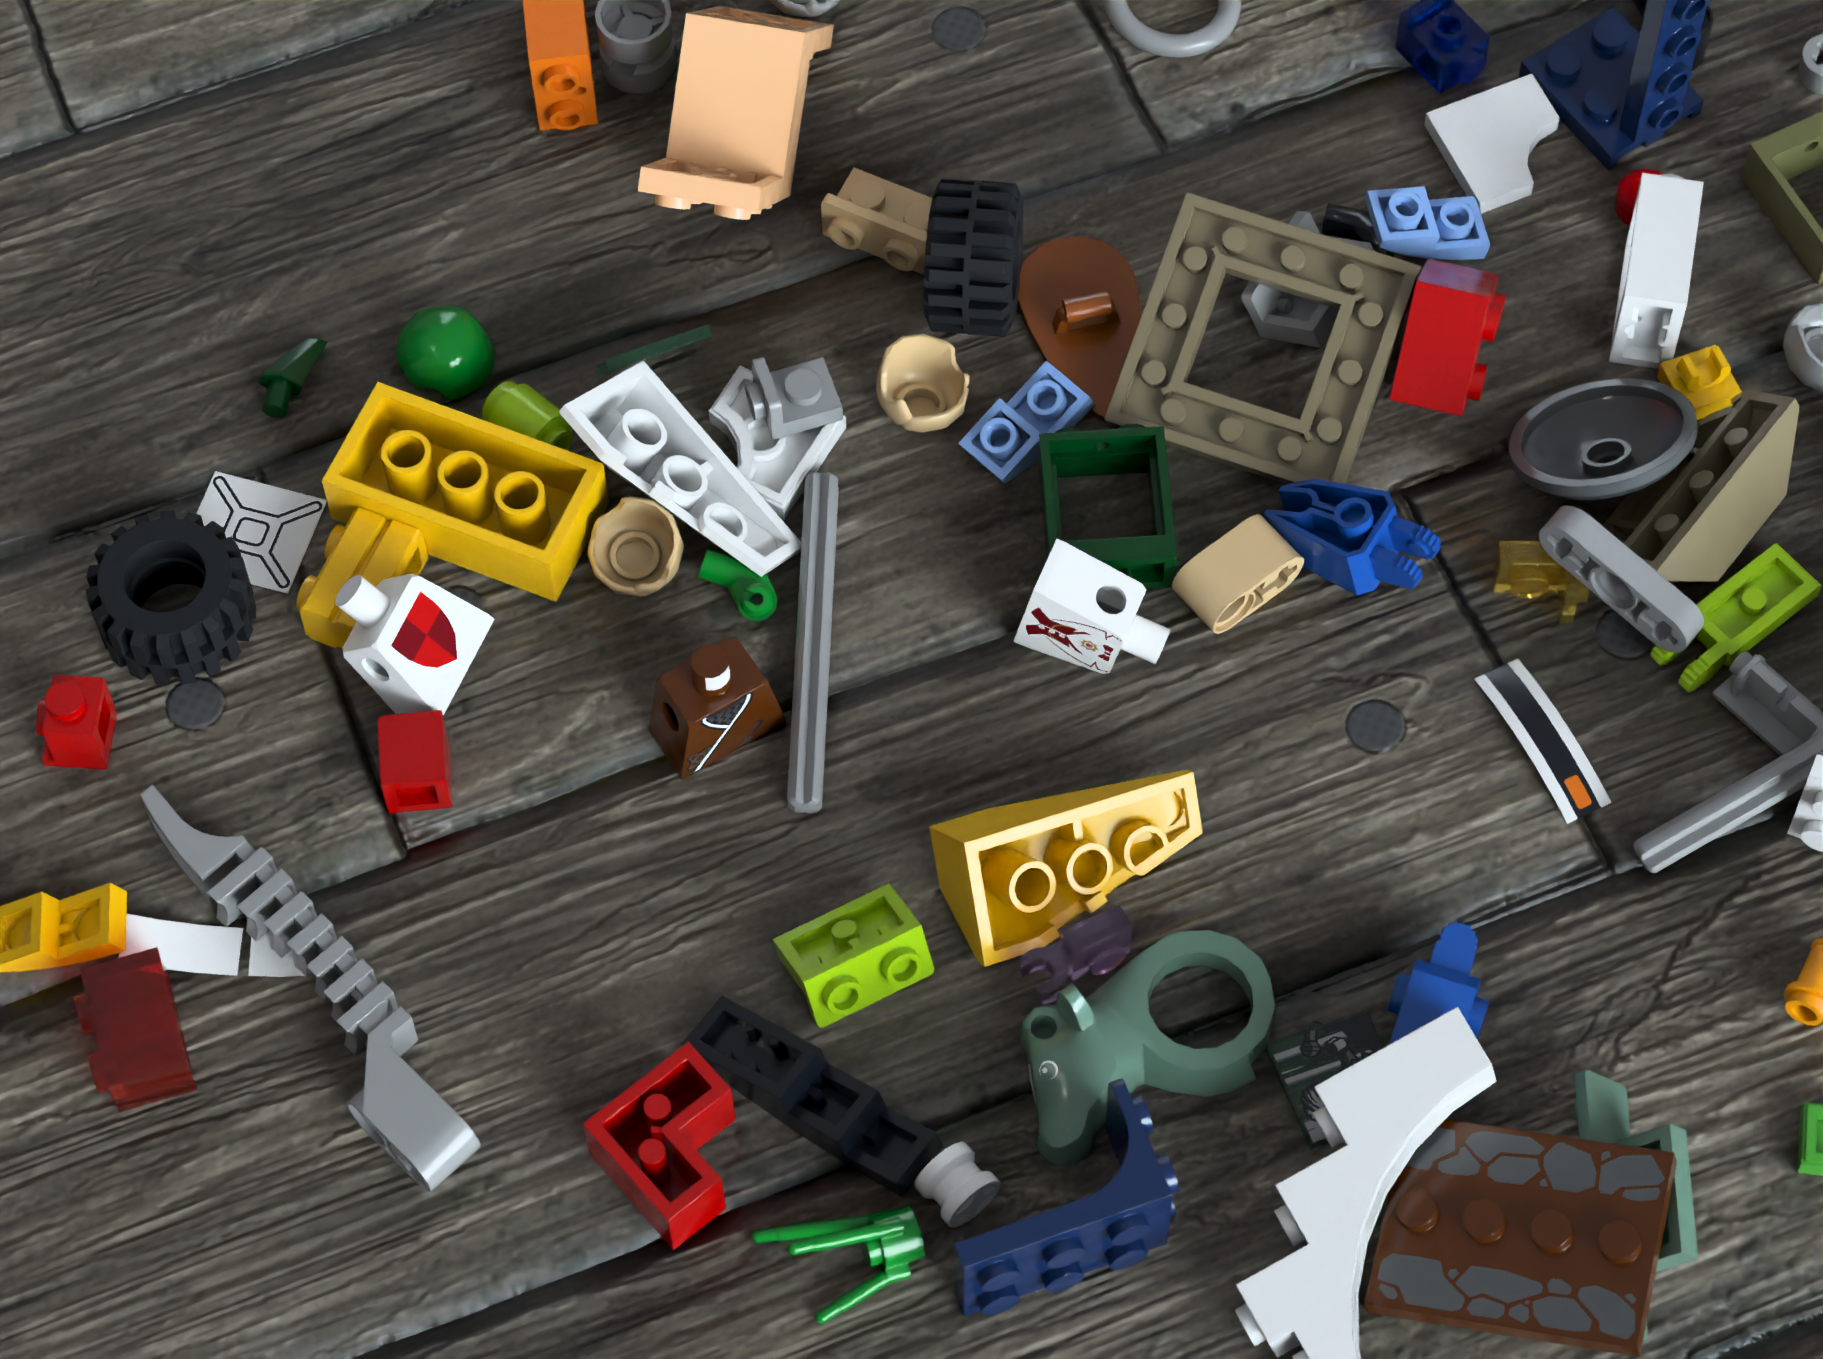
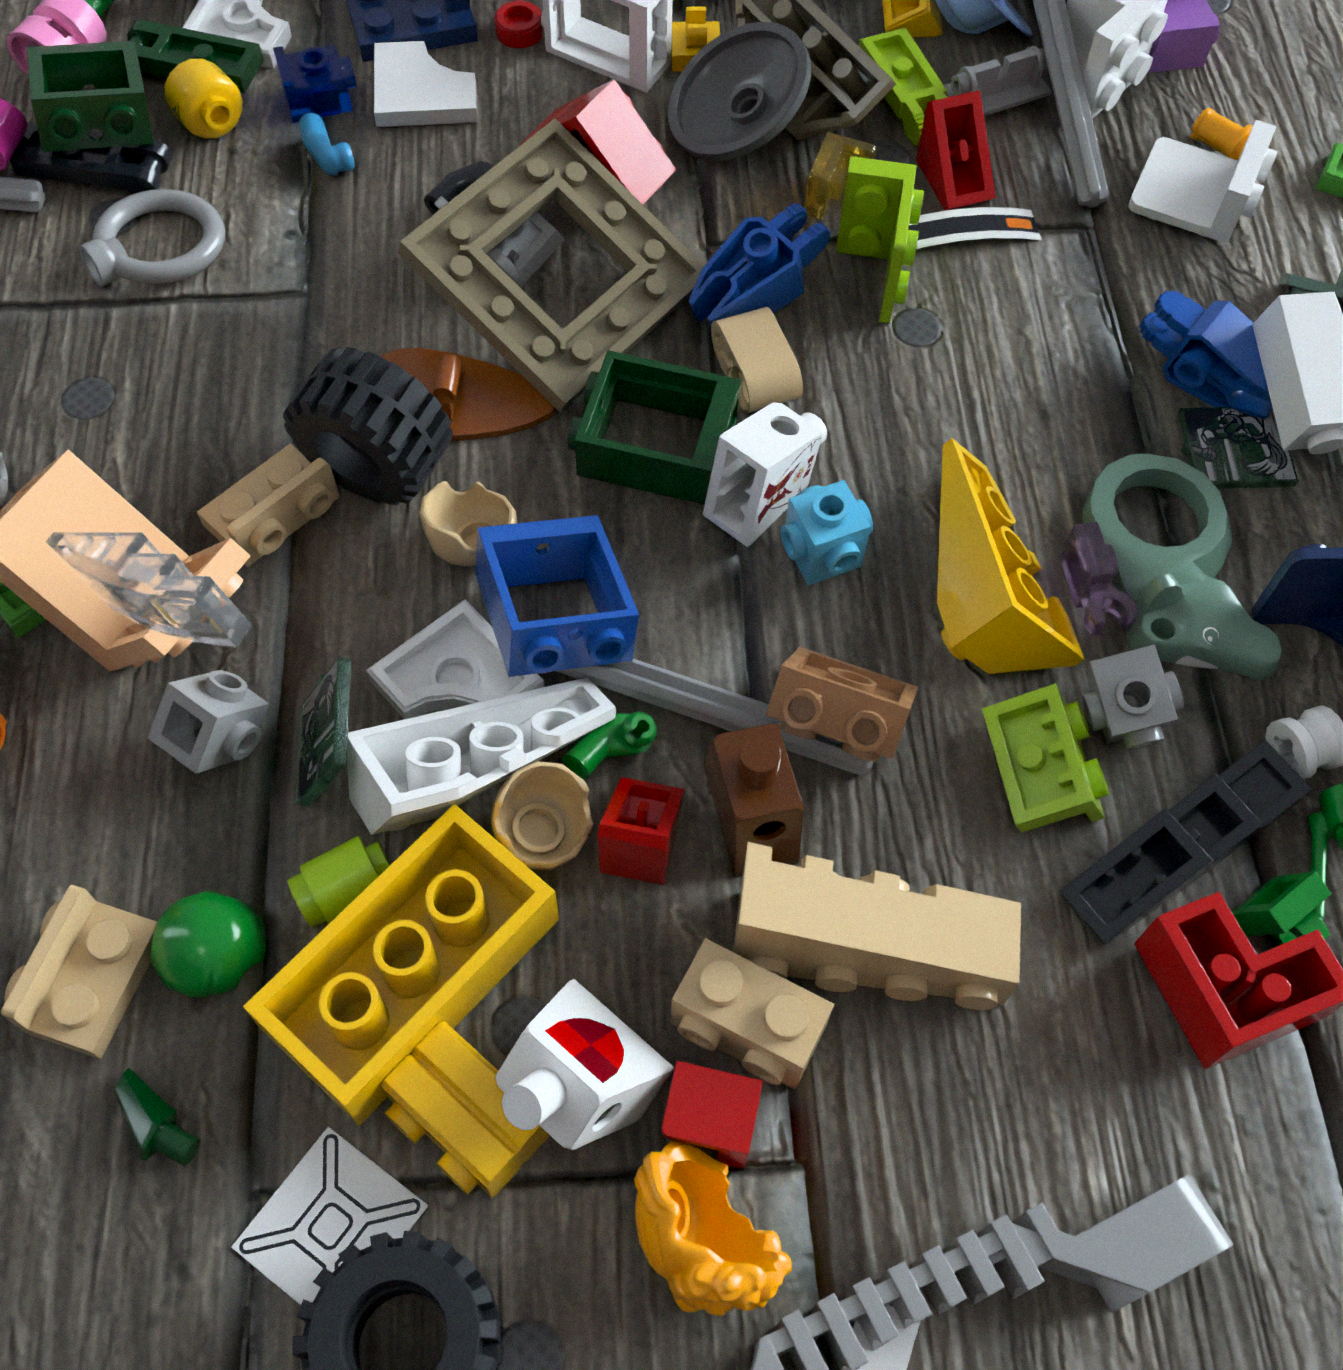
camera: 75 degrees left, 0 degrees up
light grey bracket [744,357,843,440] -> none
light blue slope [958,360,1095,484] -> none
light blue slope [1365,186,1490,260] -> none
light grey beam [1539,505,1704,653] -> none
none -> tan bracket [1,885,157,1059]
none -> clear slope [46,532,252,647]
none -> light grey brick [147,670,269,774]
none -> dark azure arm [299,113,355,177]
none -> blue window [475,515,639,677]
none -> red slope [597,777,685,885]
none -> light orange hair [634,1141,792,1316]
none -> tan brick [670,938,835,1089]
none -> tan wedge [733,842,1021,1010]
none -> medium nougat plate [766,647,918,761]
none -> medium azure brick [780,480,873,586]
none -> lime bracket [835,156,924,323]
none -> red slope [916,90,996,210]
none -> light grey brick [1082,644,1184,750]
none -> white bracket [1129,120,1278,243]
none -> green tile [1232,871,1332,946]

